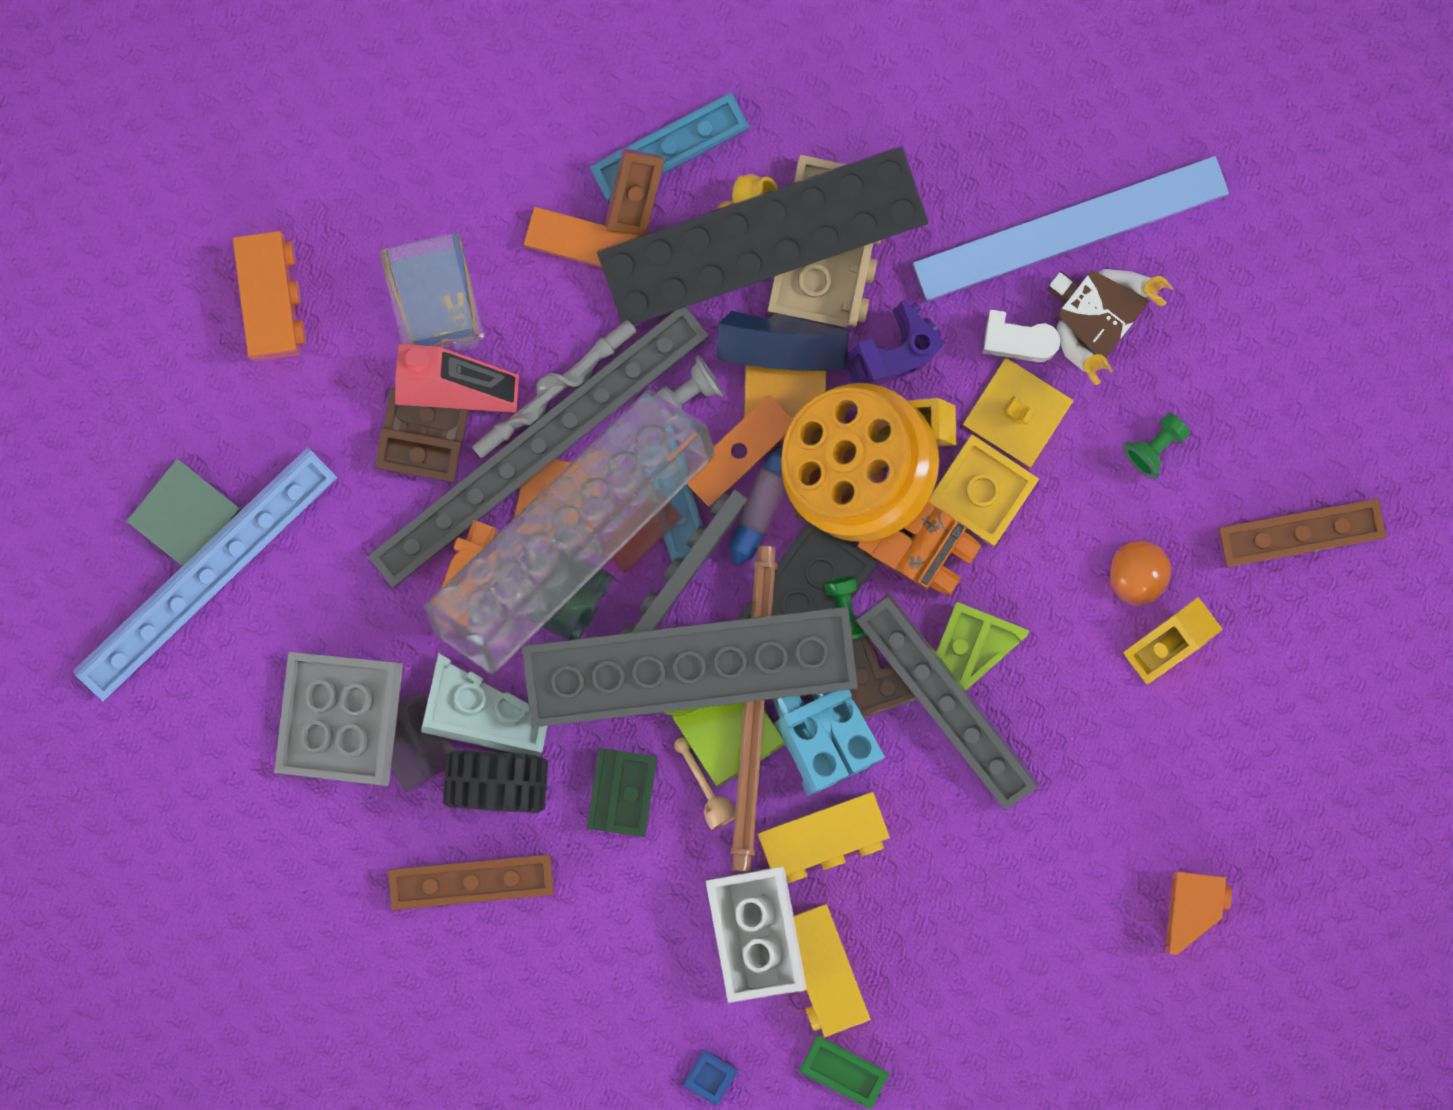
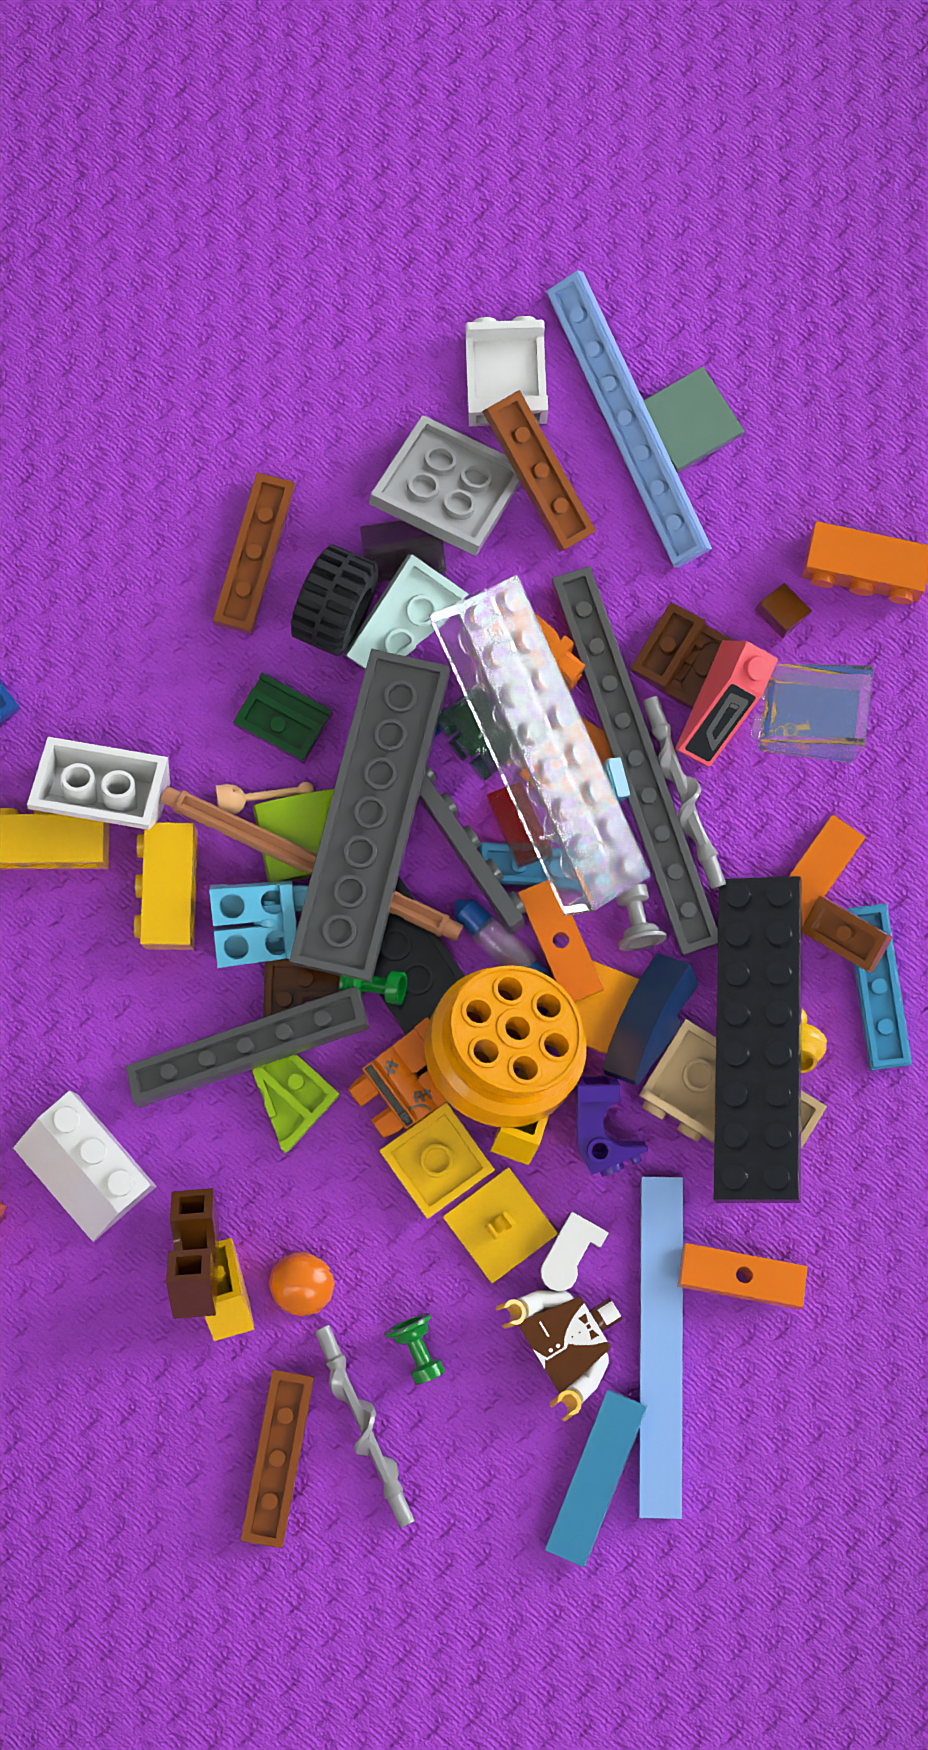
camera: 105 degrees right, 5 degrees down
none -> white slope [13,1091,157,1242]
none -> reddish brown arch [166,1188,219,1319]
none -> light grey piece [314,1325,415,1528]
none -> white panel [465,316,548,427]
none -> dark orange plate [482,390,596,552]
none -> dark azure tile [545,1390,648,1567]
none -> tile [597,757,630,810]
none -> orange tile [677,1243,808,1310]
none -> reddish brown slope [755,583,812,638]

